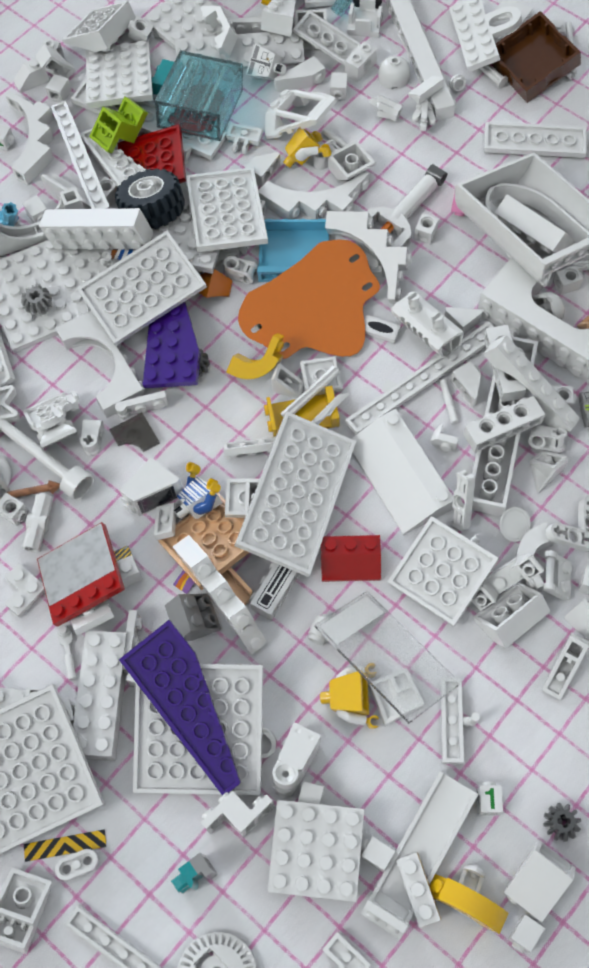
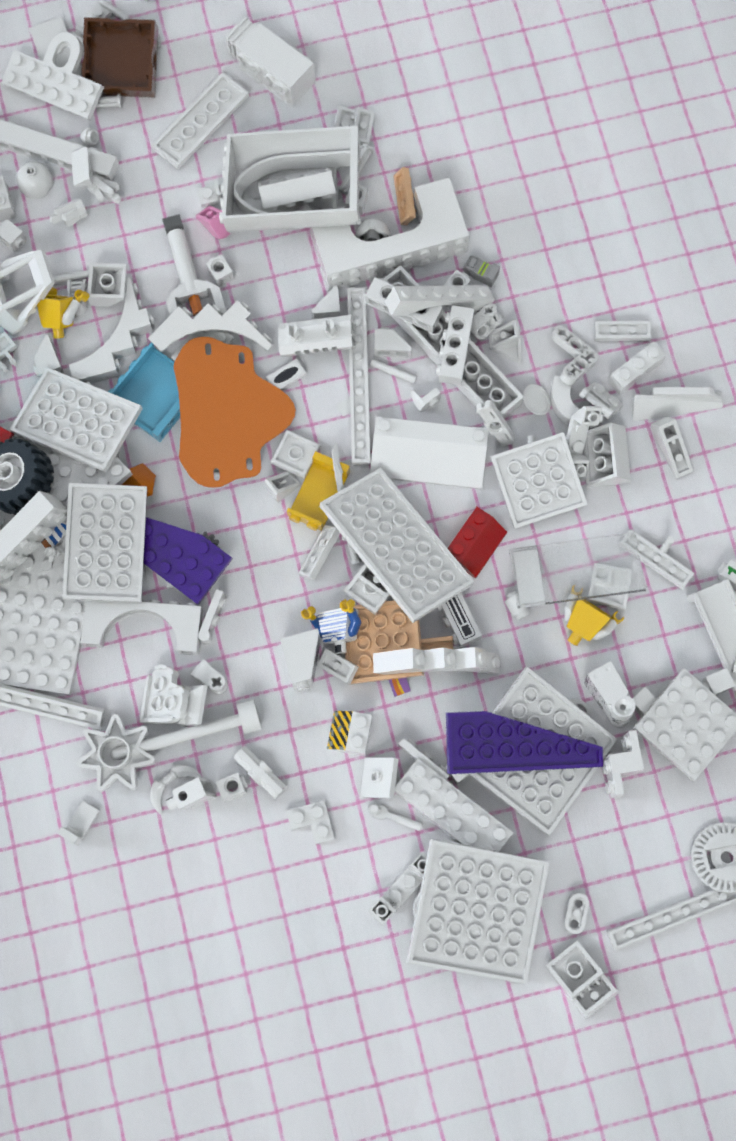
camera: 55 degrees left, 10 degrees up
nougat piece [7,480,60,498] -> none
light grey gear [21,284,52,316] -> none
sticker [24,829,106,862] -> none
flat silver plate [37,522,125,627] -> none
clear smoke tile [109,413,160,452] -> none
light grey slope [165,594,221,641] -> none
hips [171,853,218,894] -> none
white piece [224,256,258,284] -> none
yellow arch [226,333,284,379] -> none
white axle [281,366,340,417] -> none

